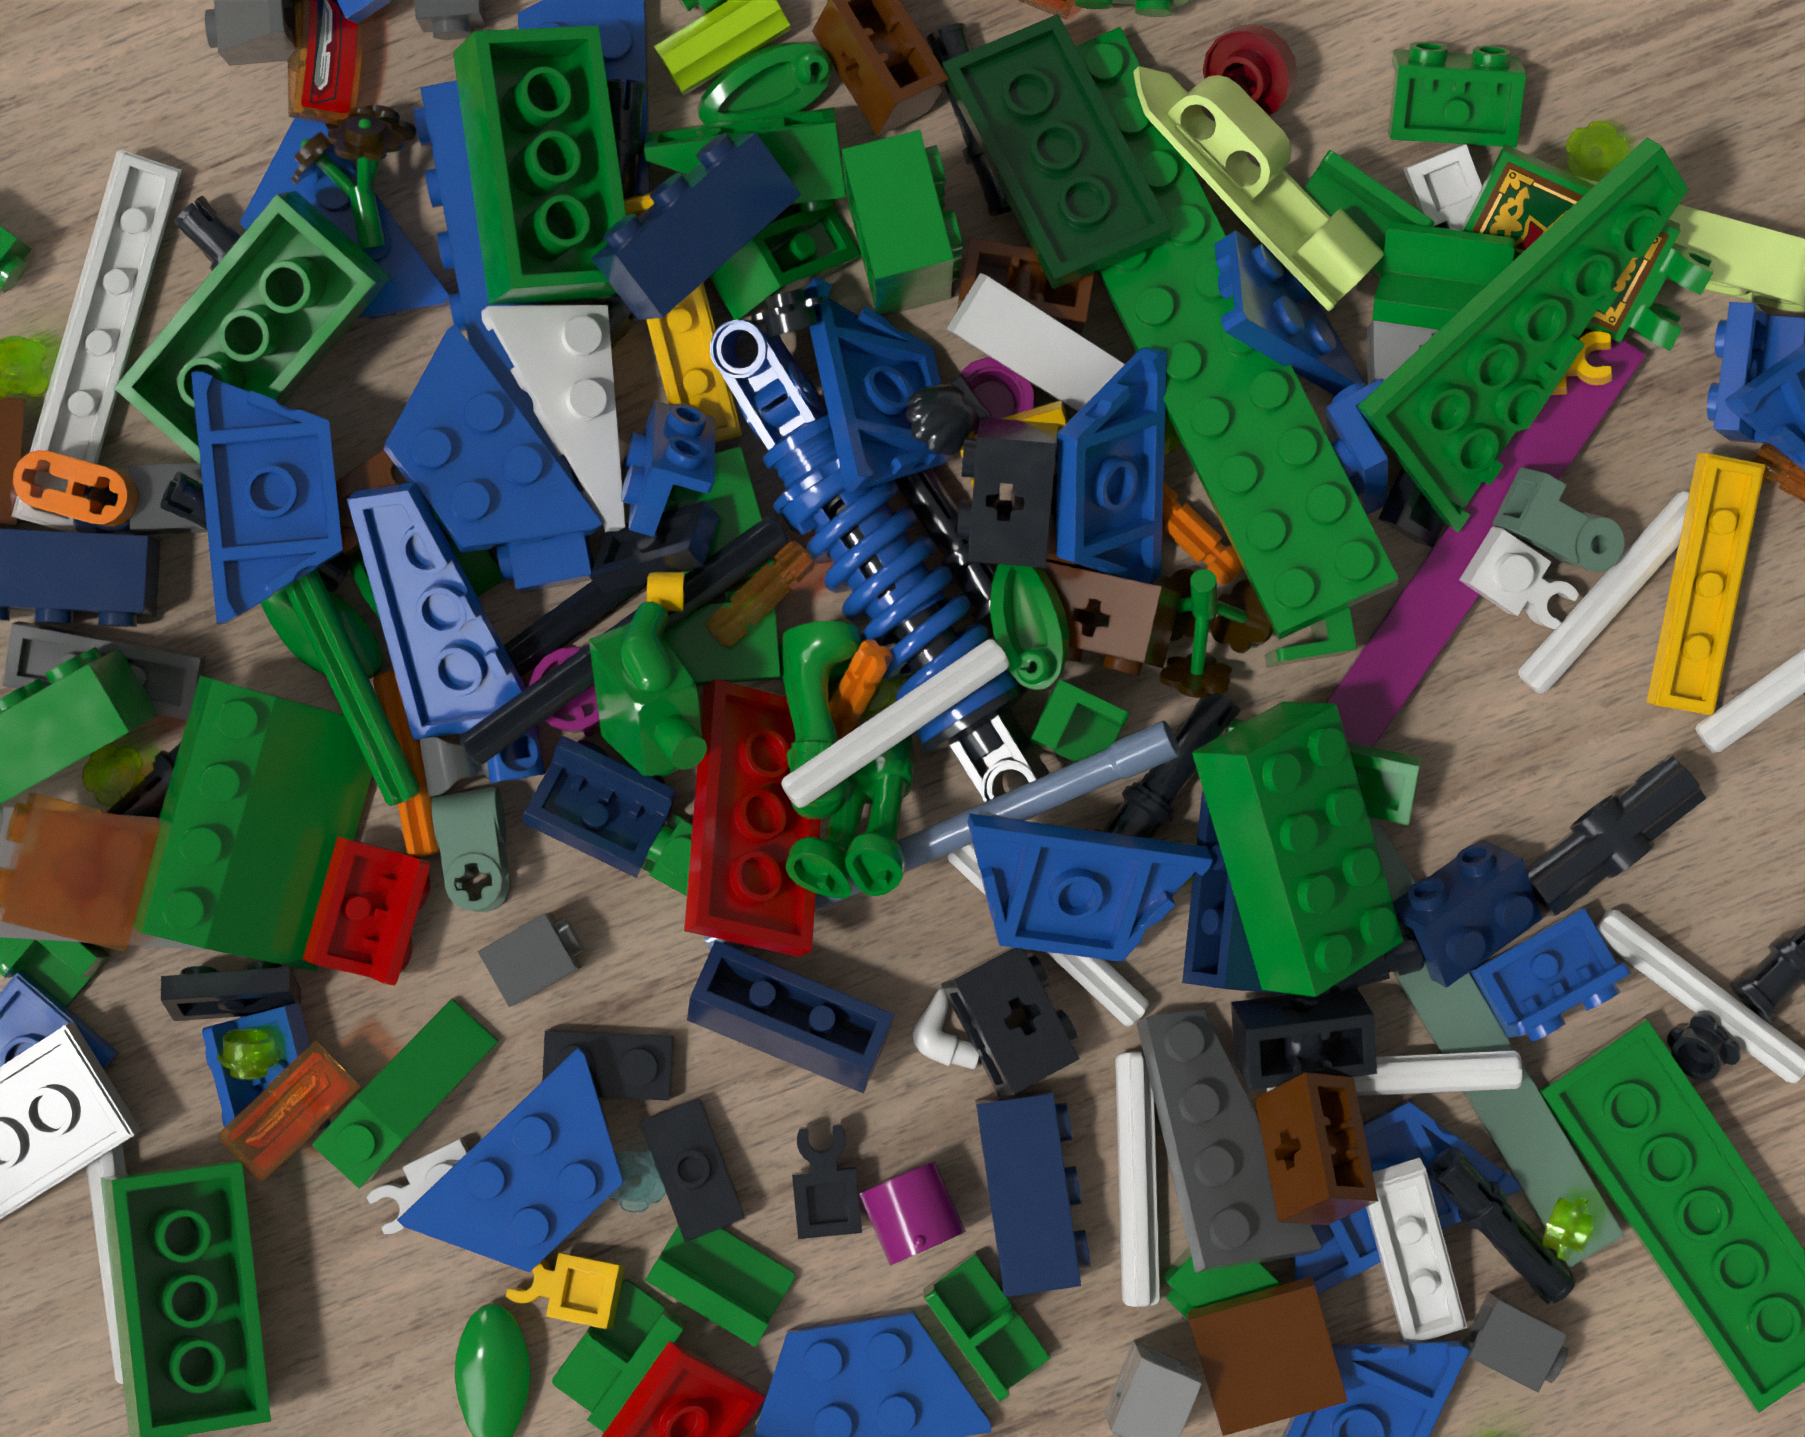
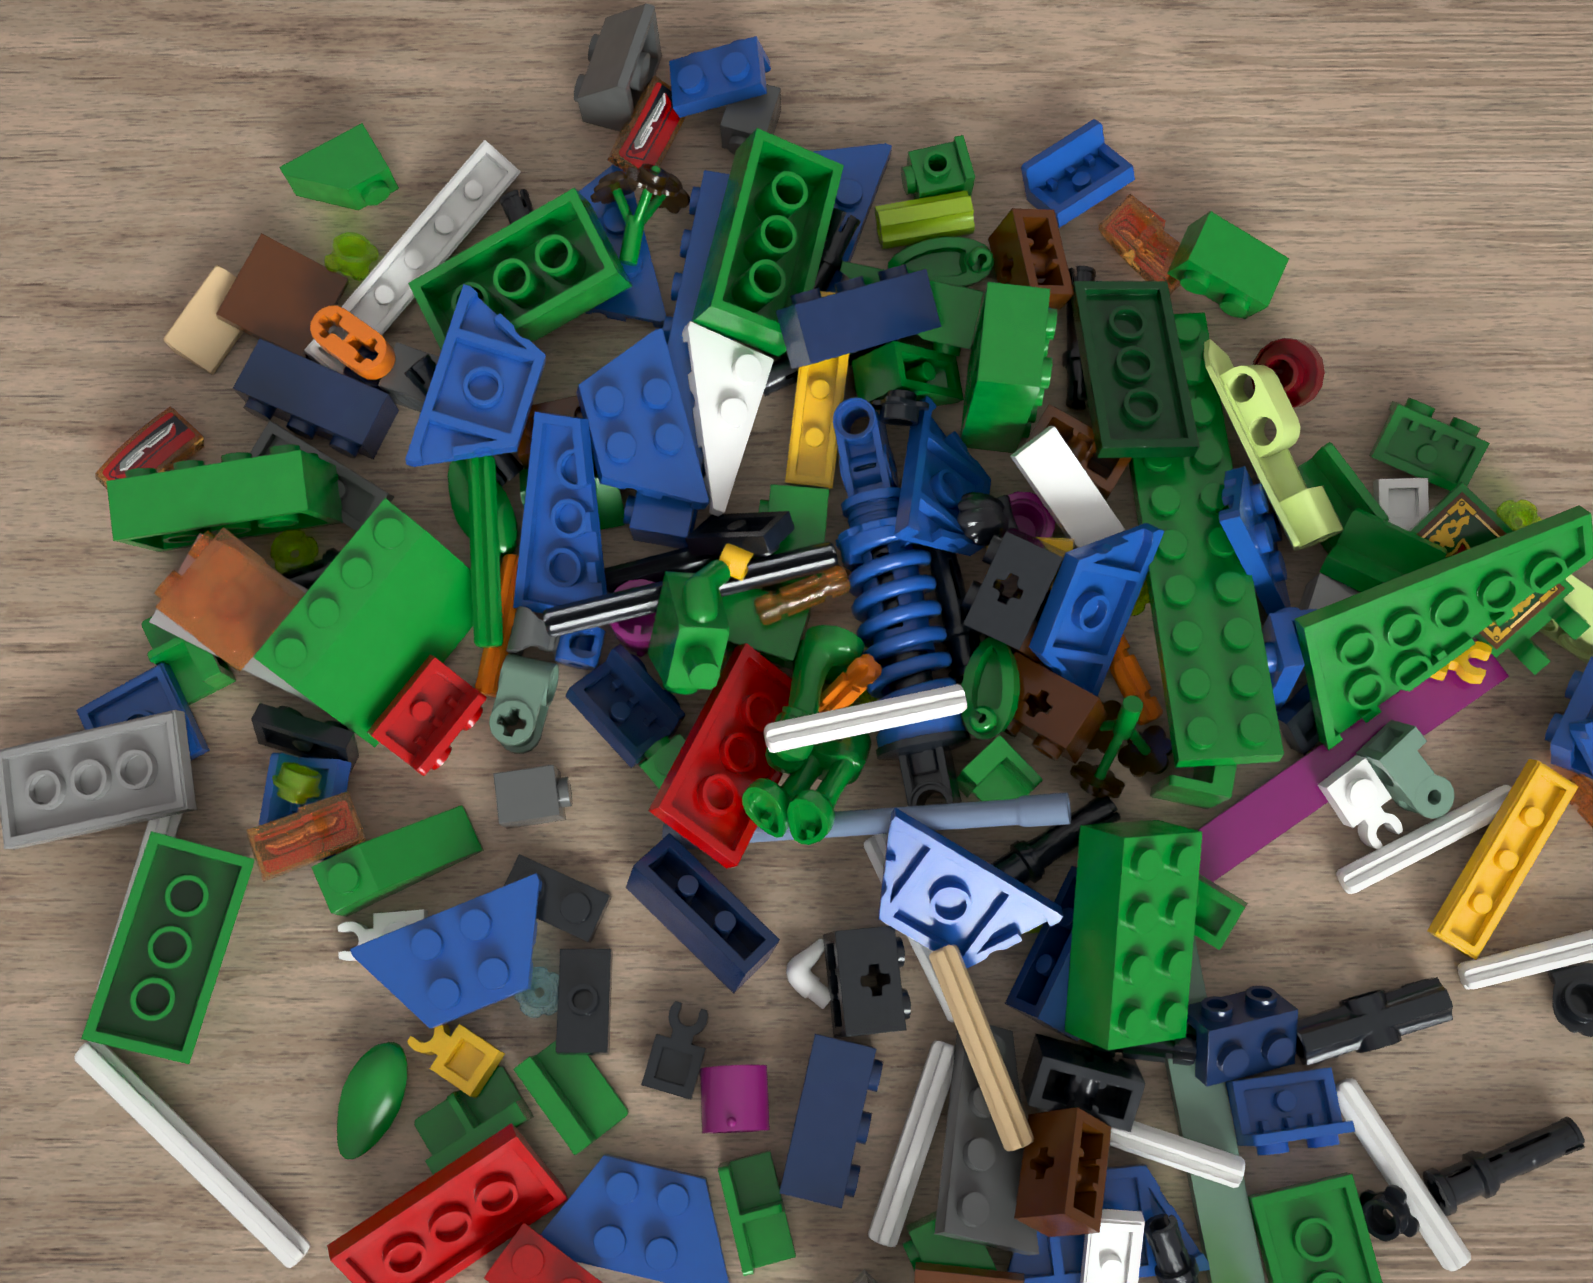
camera: 20 degrees right, 10 degrees down
blue bracket [621,400,715,537] -> none
none -> tan axle [929,944,1034,1151]

